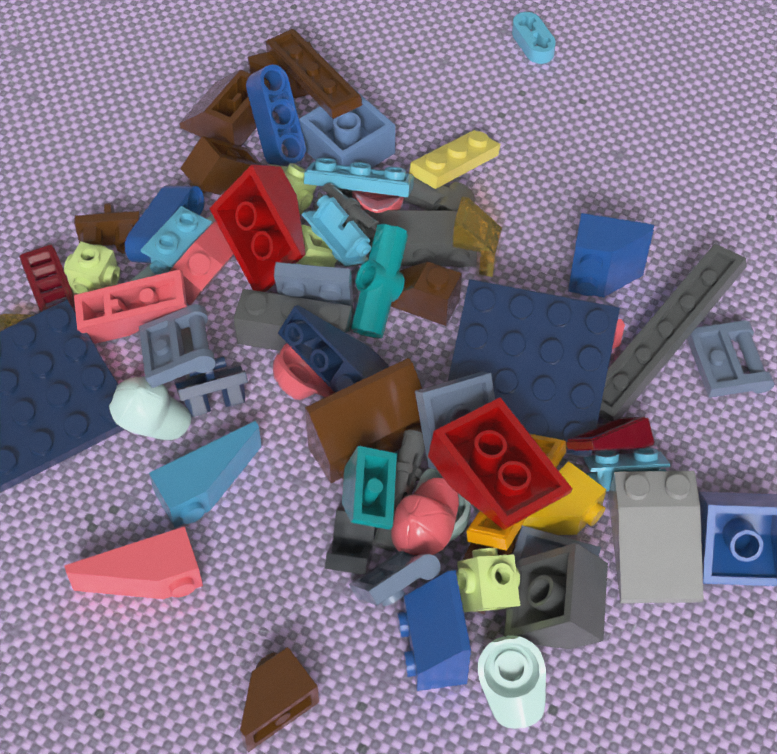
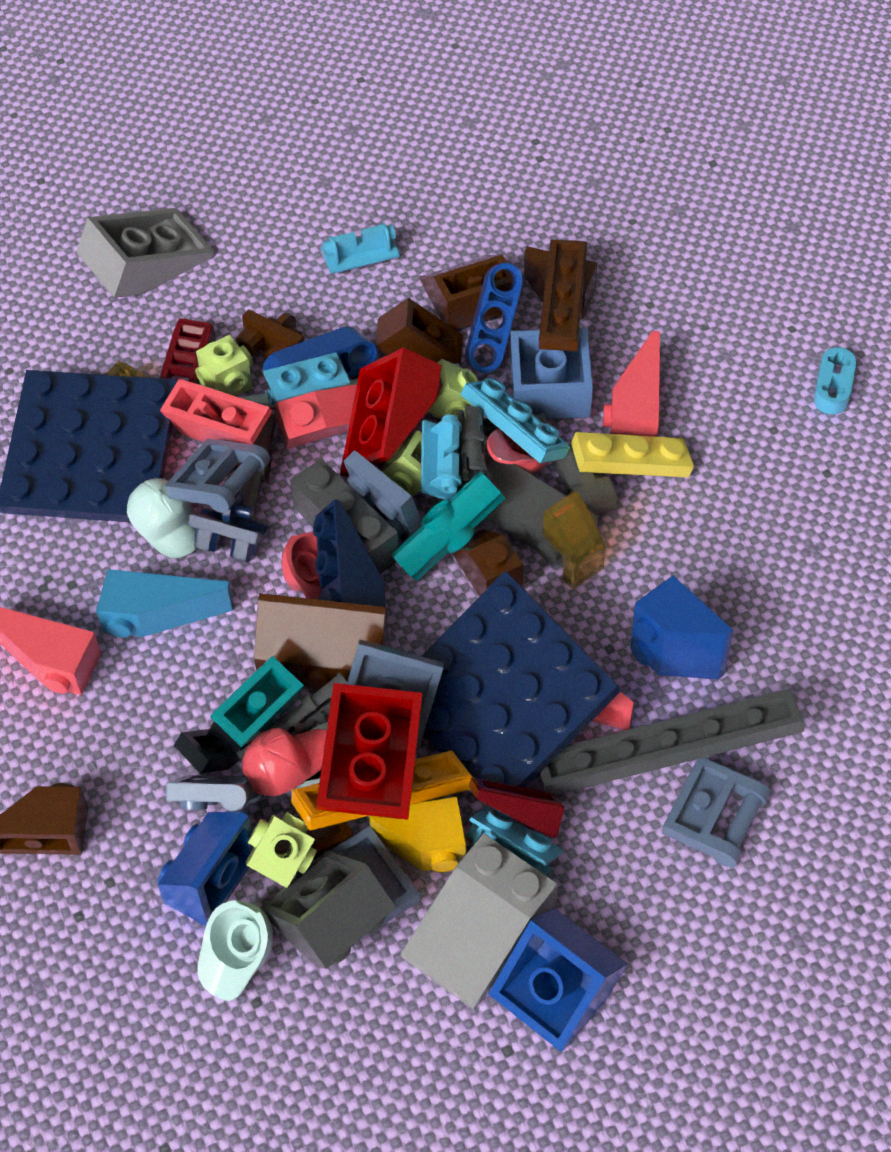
camera: 40 degrees right, 0 degrees up
none -> medium azure hinge [320,223,400,274]
none -> coral slope [603,331,660,437]

